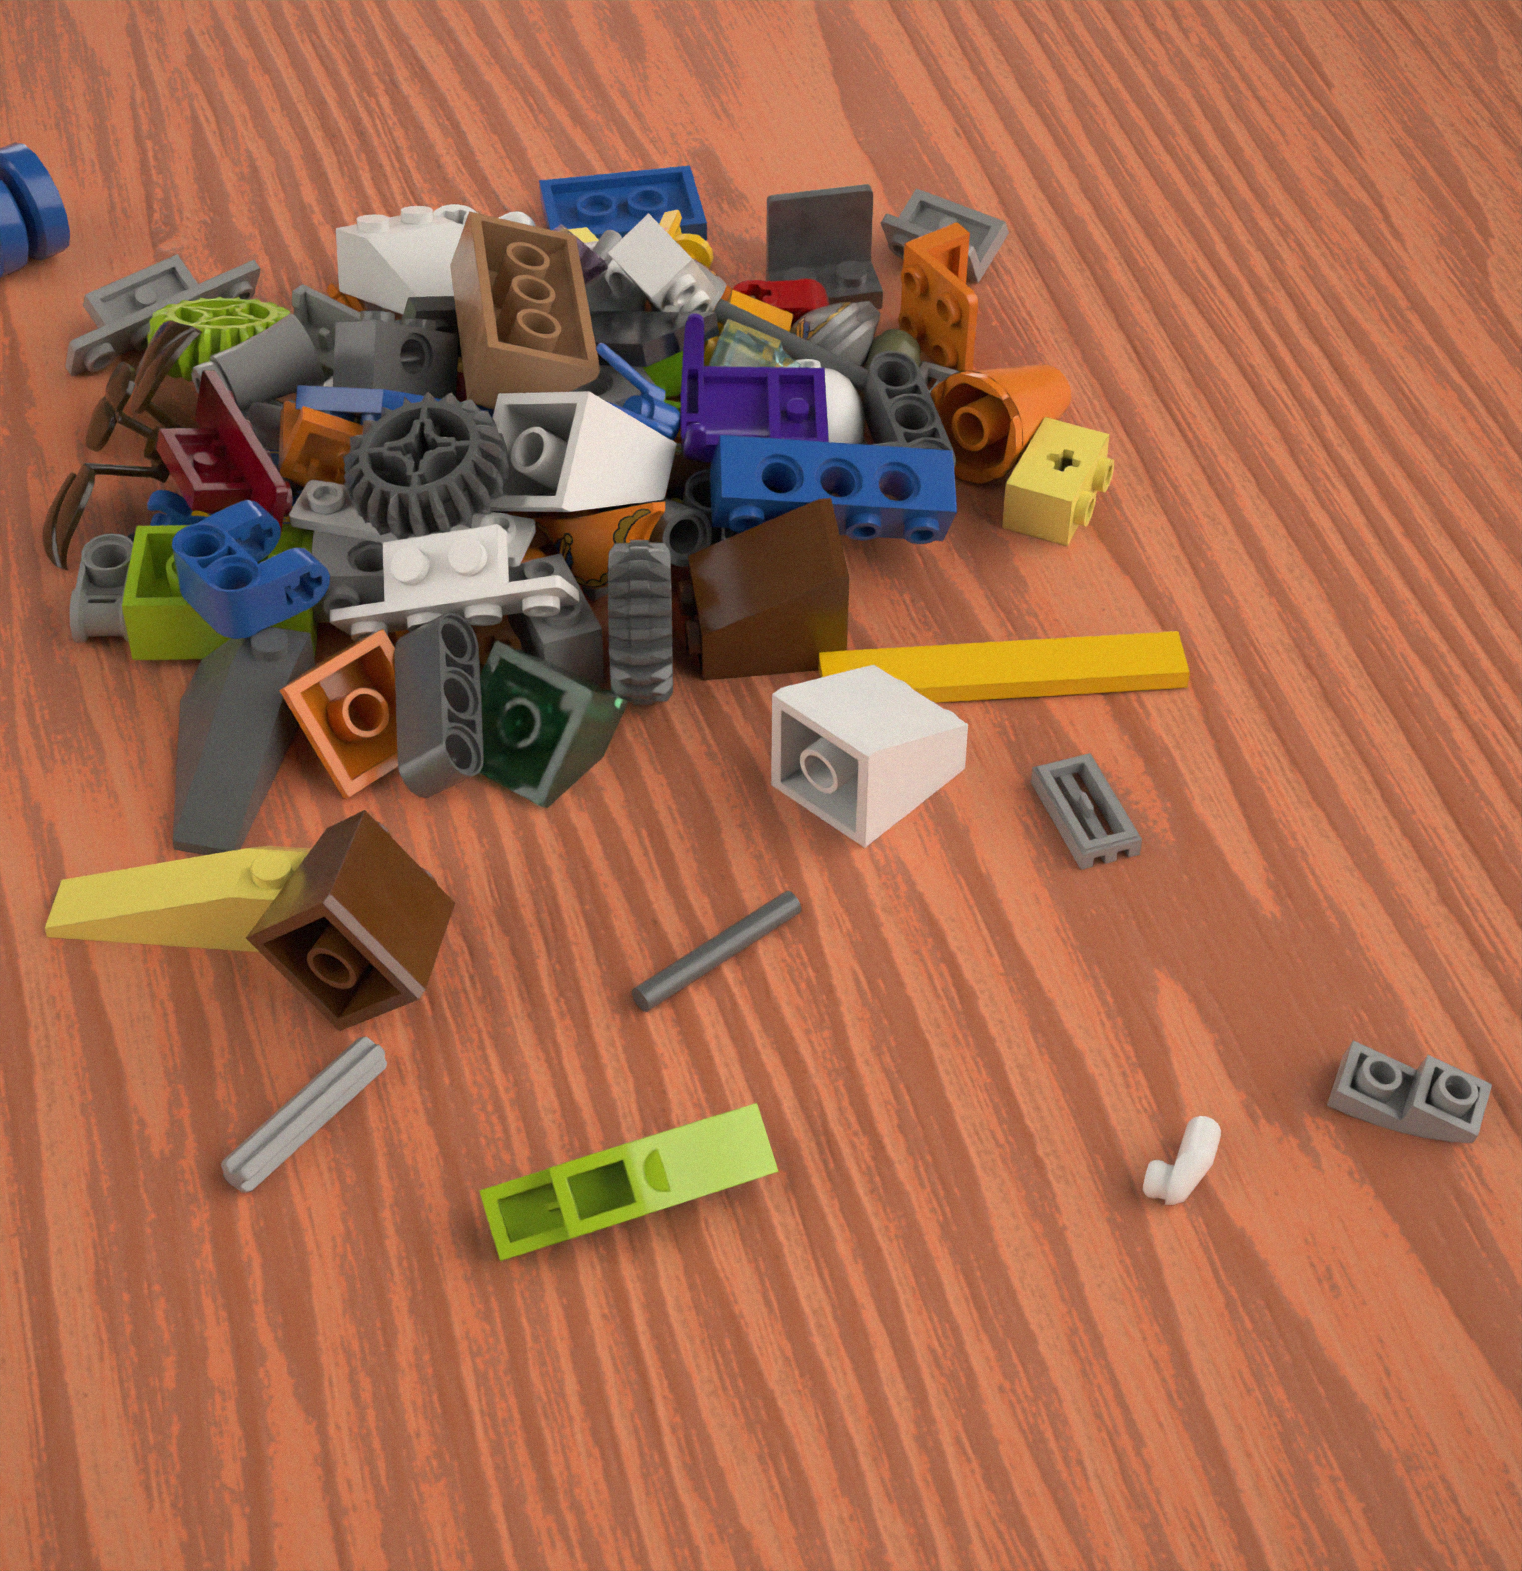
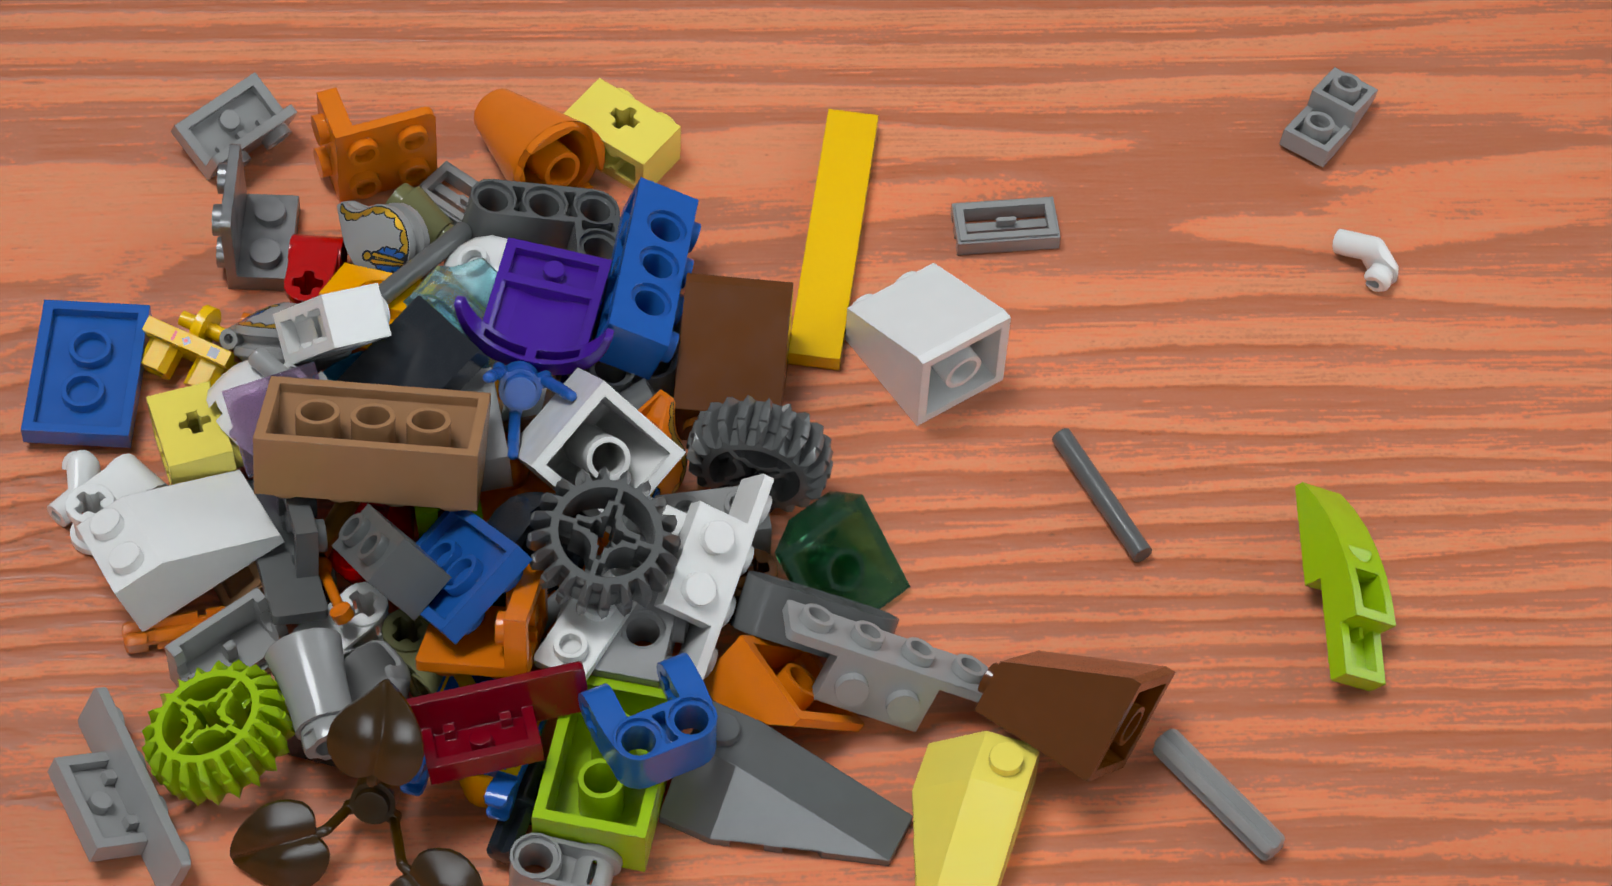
camera: 80 degrees left, 10 degrees up
none -> light grey bracket [782,600,988,732]

